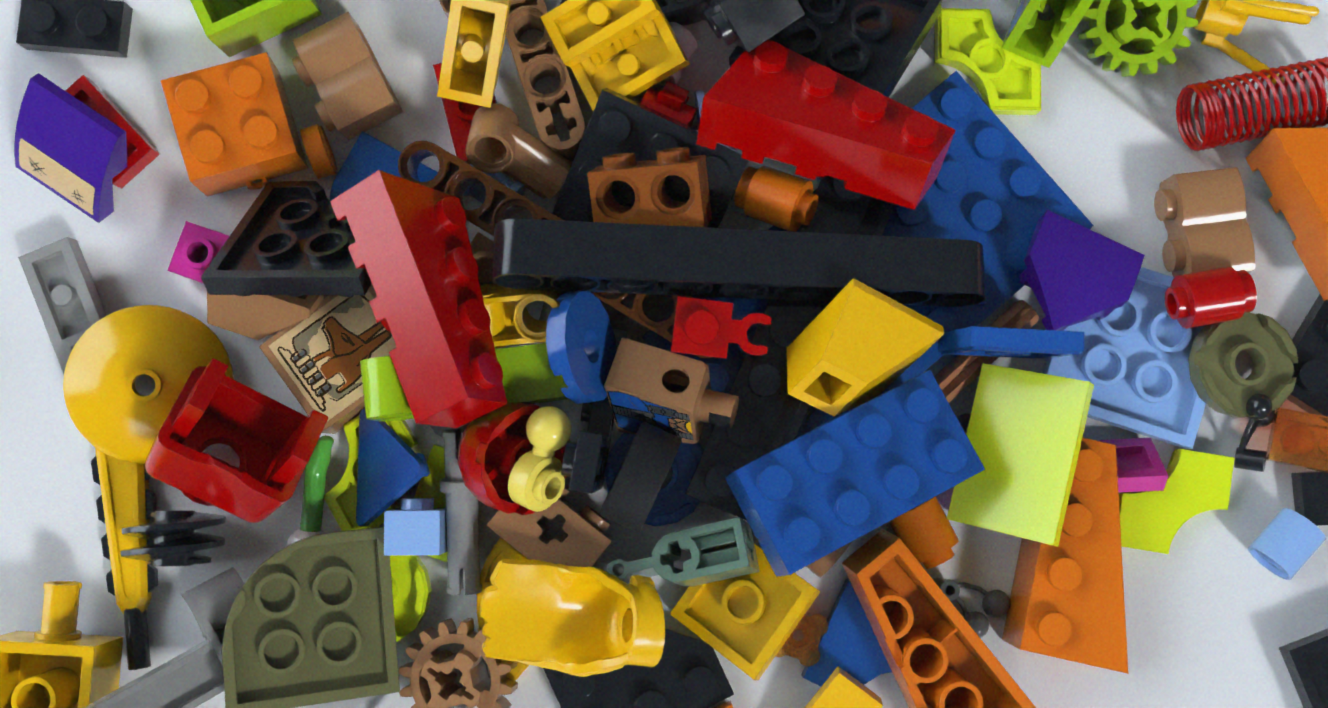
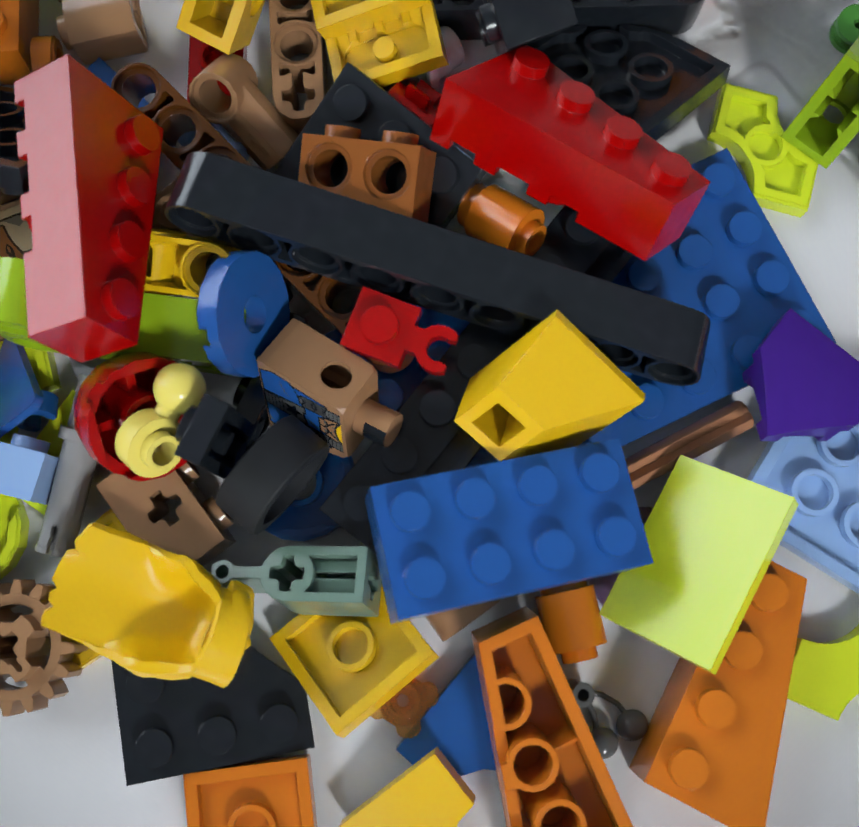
camera: 15 degrees right, 5 degrees down
blue tile [938,326,1084,359] -> none
dark pink plate [1098,438,1169,493] -> none

